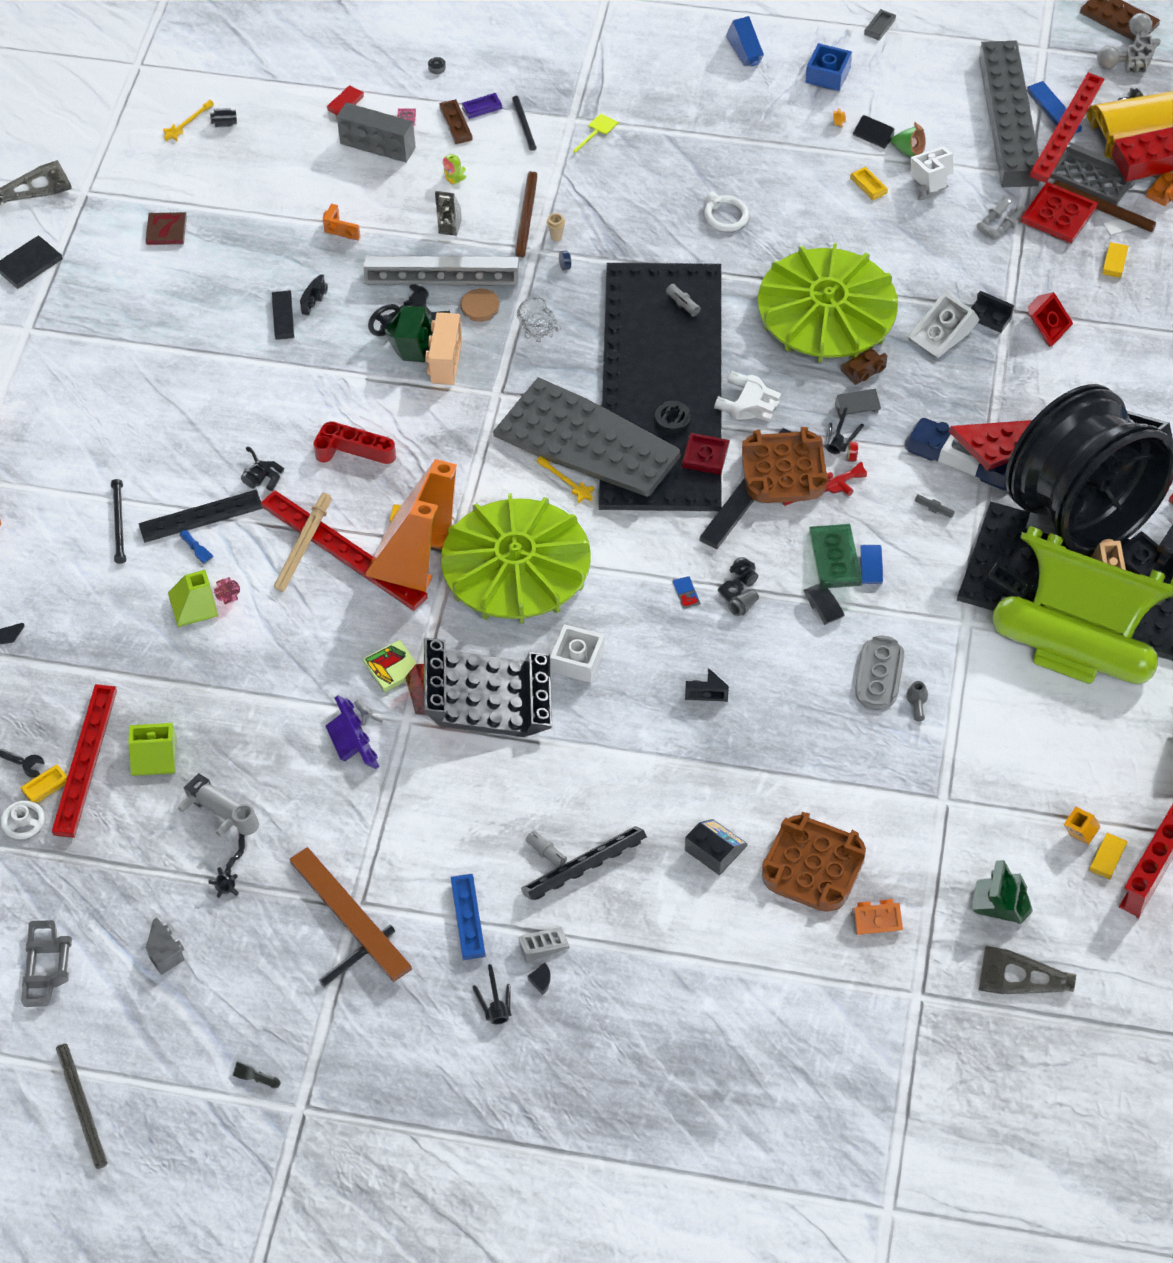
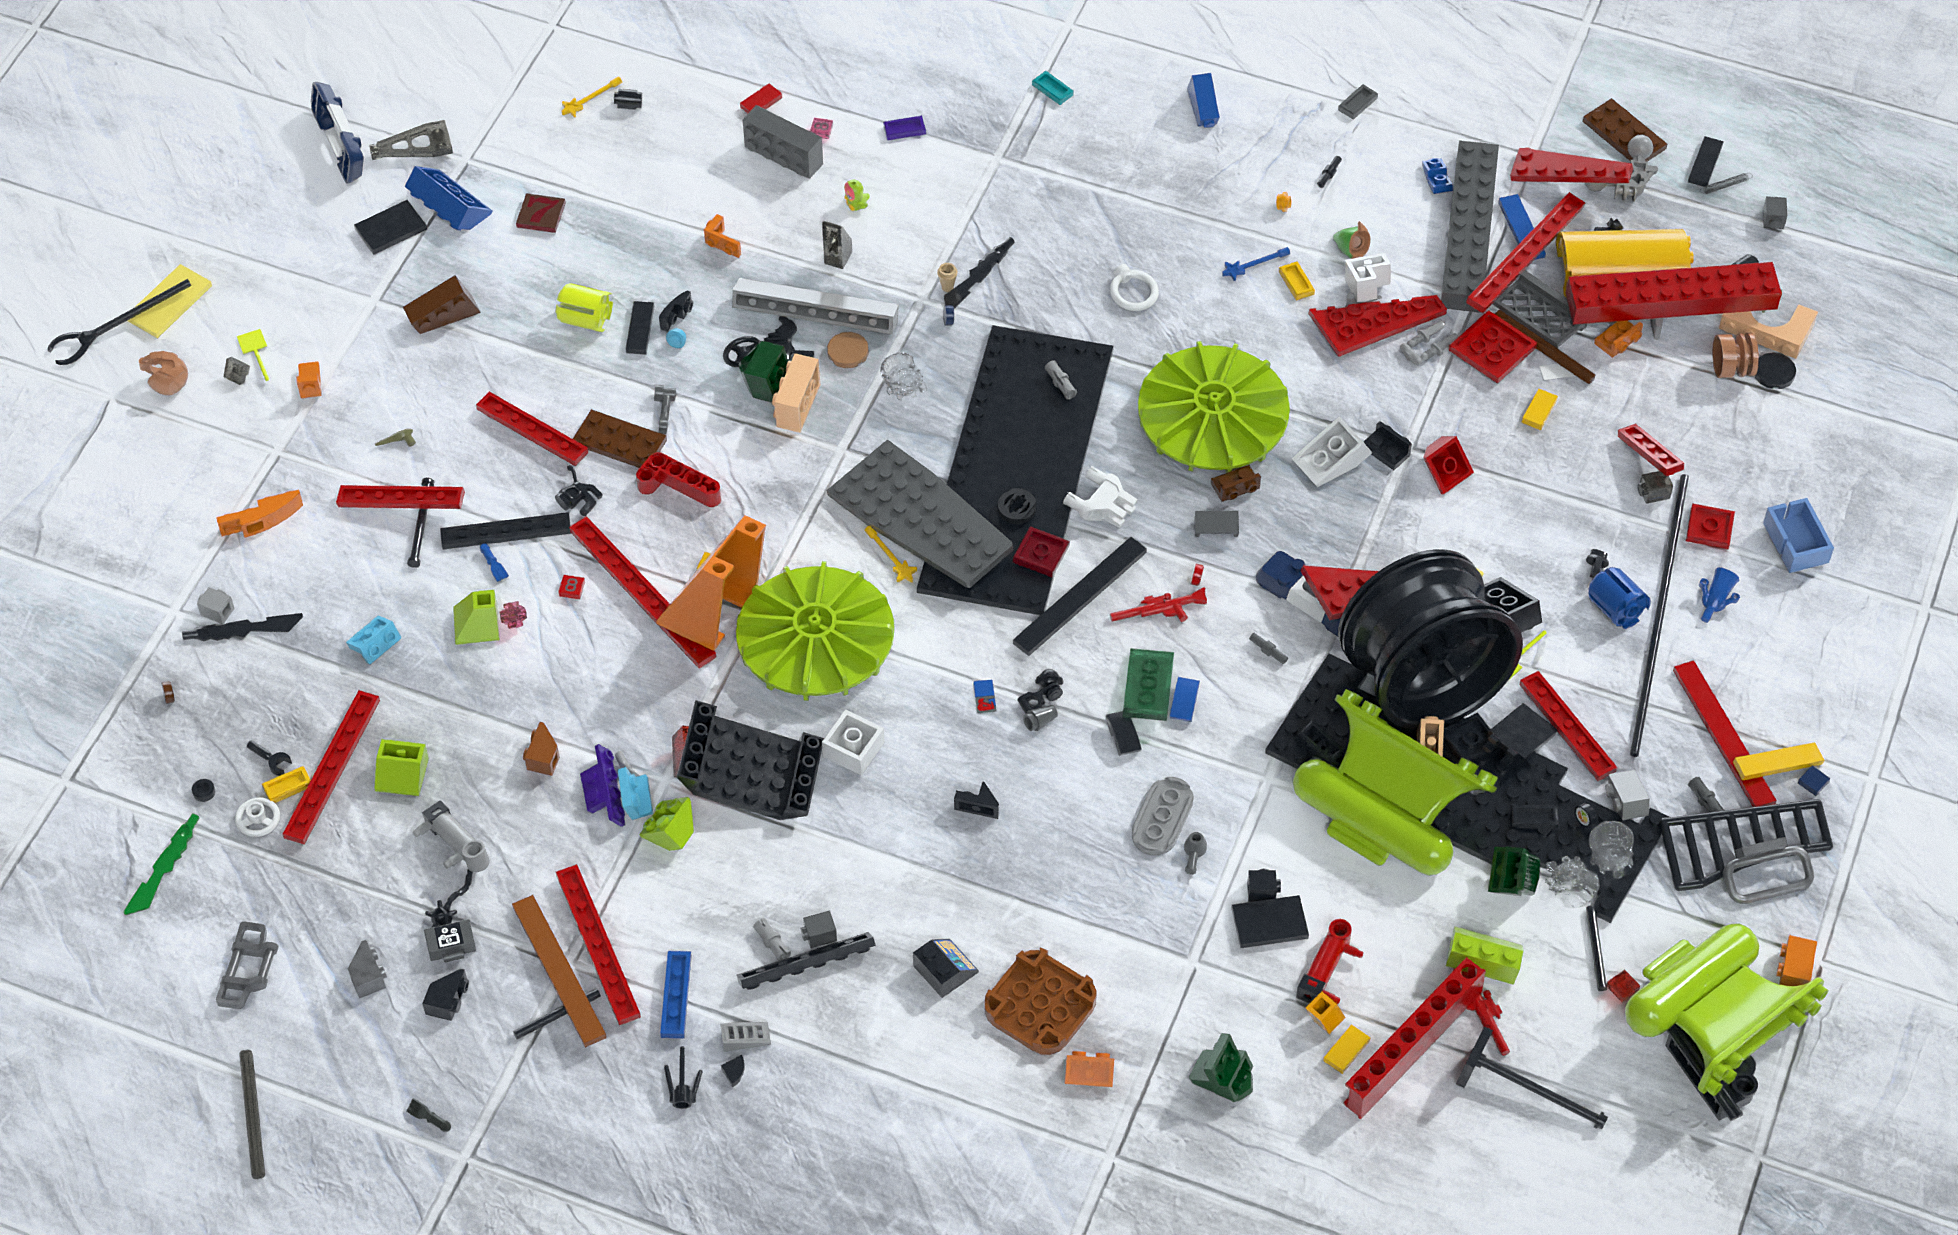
camera: 10 degrees right, 0 degrees up
tan axle [274,493,332,592] -> none
tile [363,640,422,693] -> none
tile [428,57,446,74] -> none
reddish brown tile [439,99,473,144] -> none
black bar [512,95,537,151] -> none
reddish brown axle [515,171,538,258] -> none
neon yellow piece [573,114,619,153] -> none
dark orange tile [742,427,828,503] -> none
blue brick [805,43,852,91] -> none
black plant [824,407,864,454] -> none
black slope [853,115,895,149] -> none
clear smoke plate [979,946,1077,994] -> none
none -> red plate [336,485,465,509]
none -> medium azure bracket [346,615,401,664]
none -> olive bar [375,429,416,447]
none -> reddish brown wedge [403,275,481,334]
none -> blue slope [404,166,493,231]
none -> black slope [422,969,469,1021]
none -> dark grey piece [424,919,476,963]
none -> red plate [476,391,588,466]
none -> dark orange slope [523,722,560,776]
none -> neon yellow cylinder [555,283,613,332]
none -> red plate [556,864,641,1026]
none -> red tile [558,575,585,599]
none -> reddish brown plate [573,409,667,468]
none -> medium azure bracket [618,767,653,820]
none -> lime slope [639,797,694,851]
none -> dark grey brick [654,384,676,434]
none -> medium azure plate [666,328,686,348]
none -> dark grey brick [800,910,837,948]
none -> black sword [944,237,1015,309]
none -> teal tile [1032,70,1074,105]
none -> blue piece [1222,247,1290,281]
none -> black tile [1231,895,1309,948]
none -> black brick [1247,868,1281,902]
none -> red piece [1296,919,1364,1004]
none -> red wing [1308,295,1447,357]
none -> black bar [1317,156,1342,188]
none -> blue slope [1422,158,1453,194]
none -> red wing [1510,147,1633,183]

